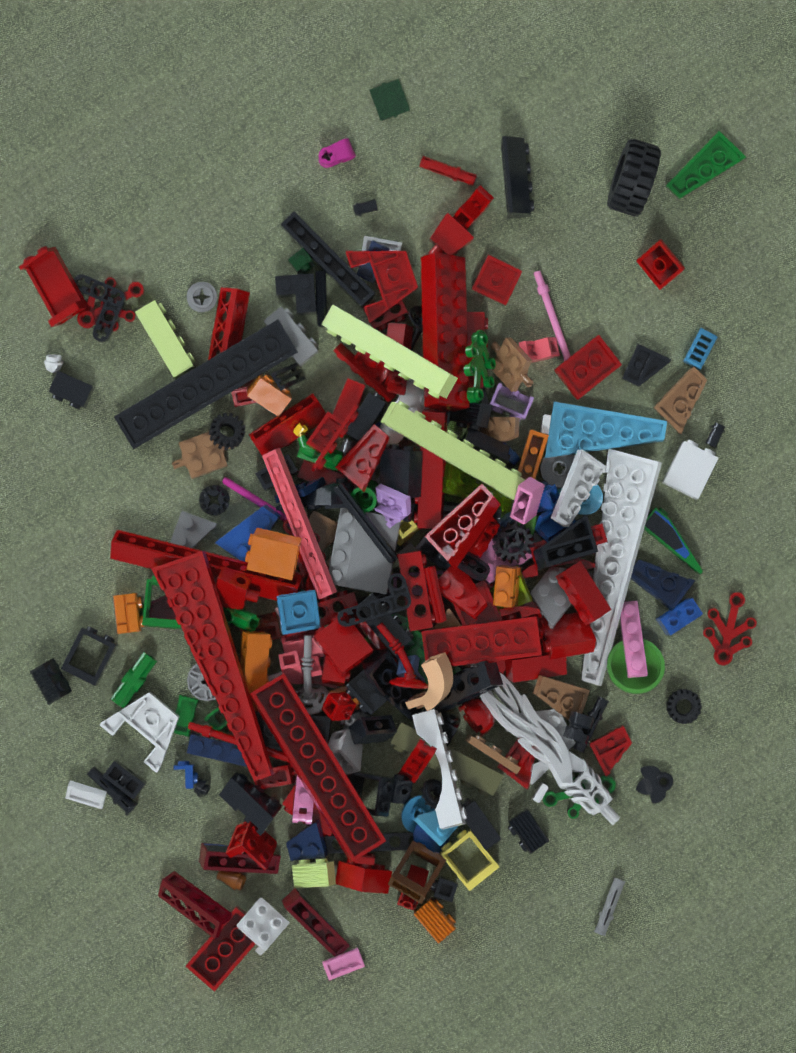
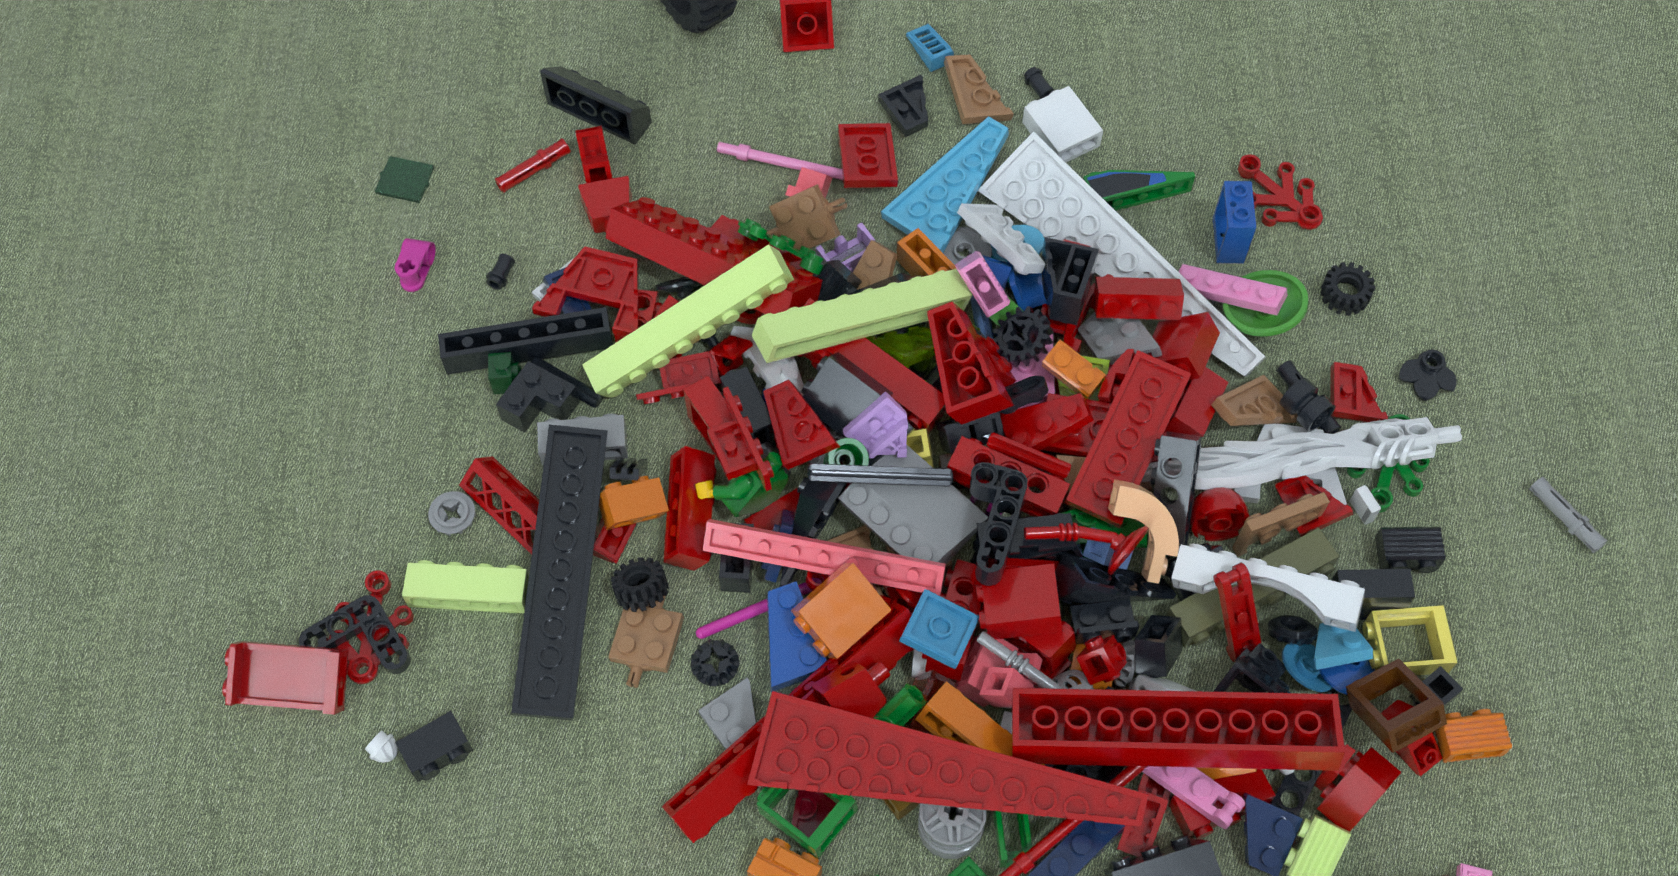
camera: 55 degrees left, 25 degrees down
red plate [471,255,523,306] -> none
white tile [540,414,551,435] -> none
dark blue wing [631,559,696,611] -> none

